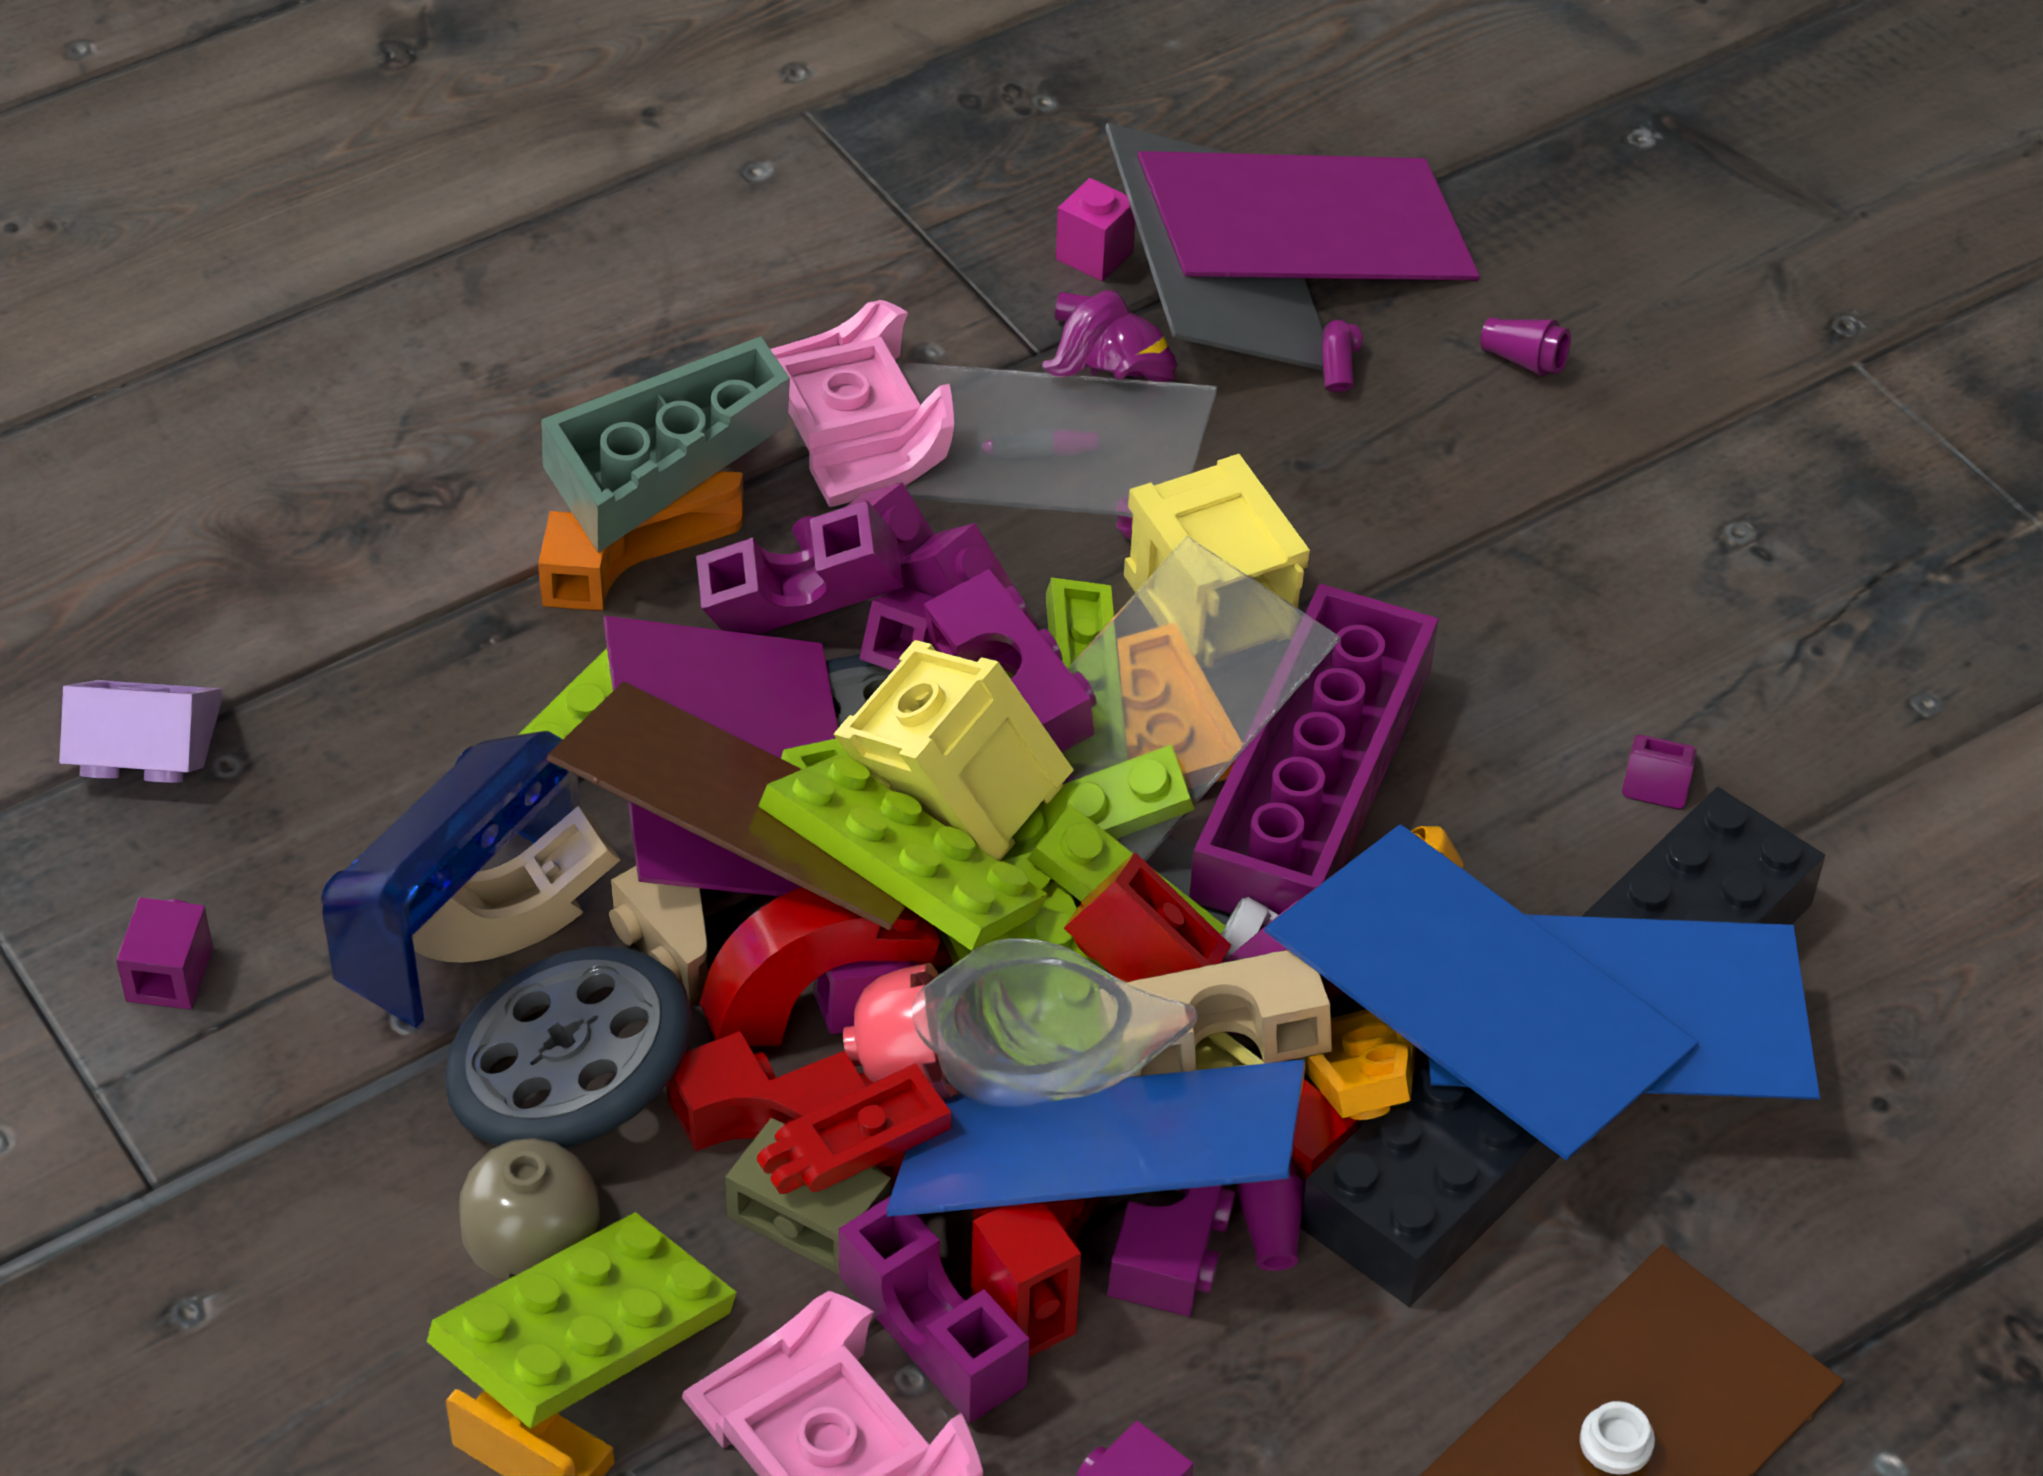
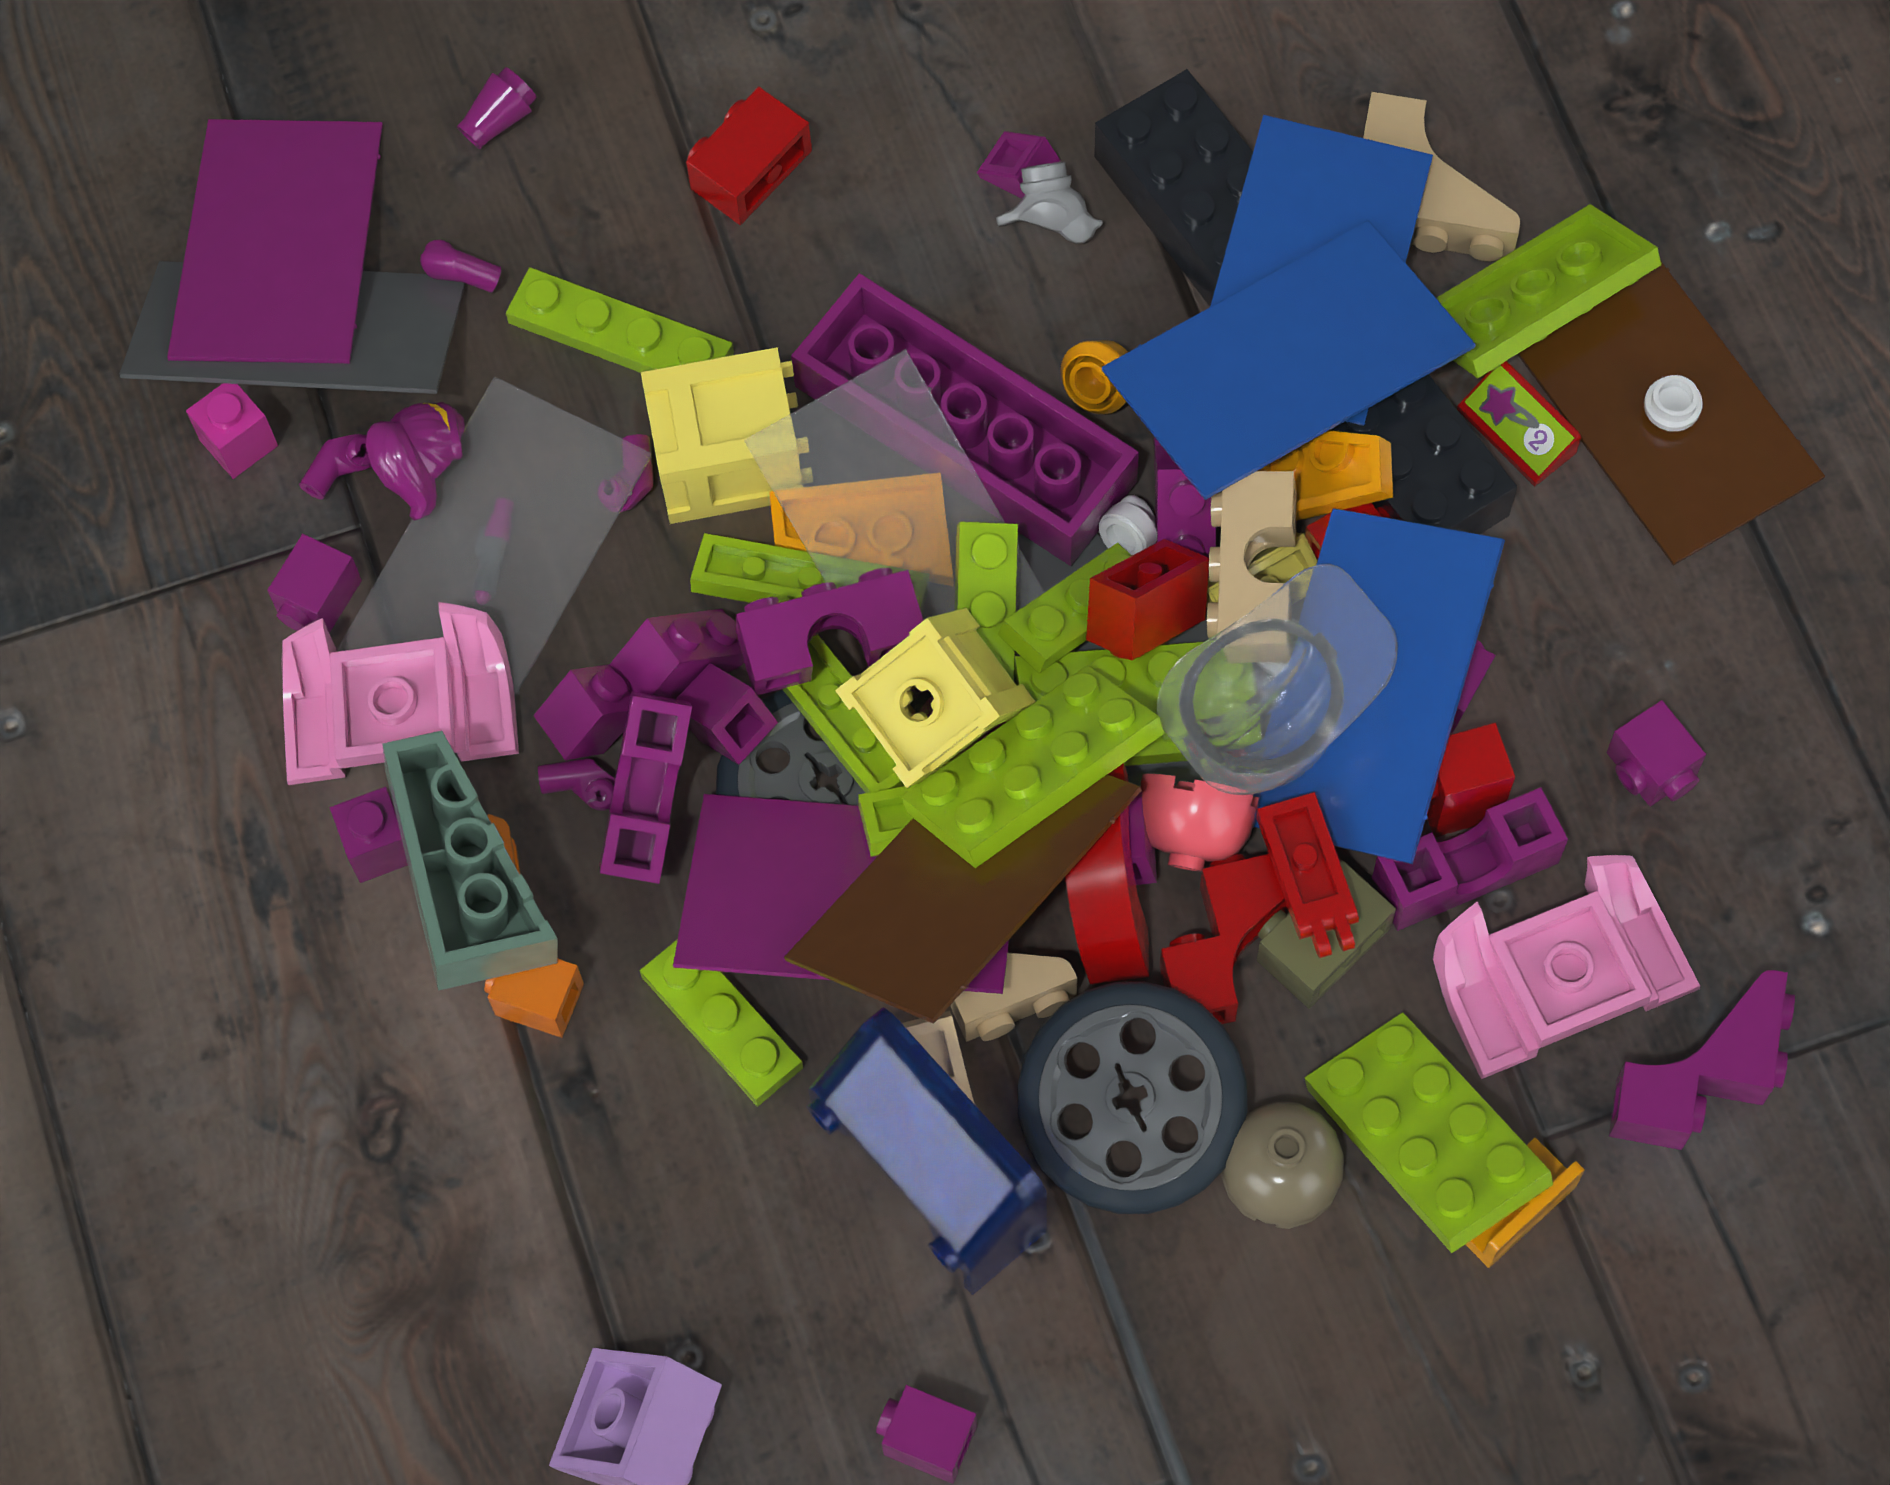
camera: 70 degrees left, 20 degrees up
none -> magenta brick [267,534,362,633]
none -> lime plate [506,267,734,373]
none -> red brick [686,86,812,226]
none -> light grey animal [996,162,1103,244]
none -> tan arch [1363,92,1520,261]
none -> lime plate [1436,204,1661,379]
none -> slope [1457,361,1581,487]

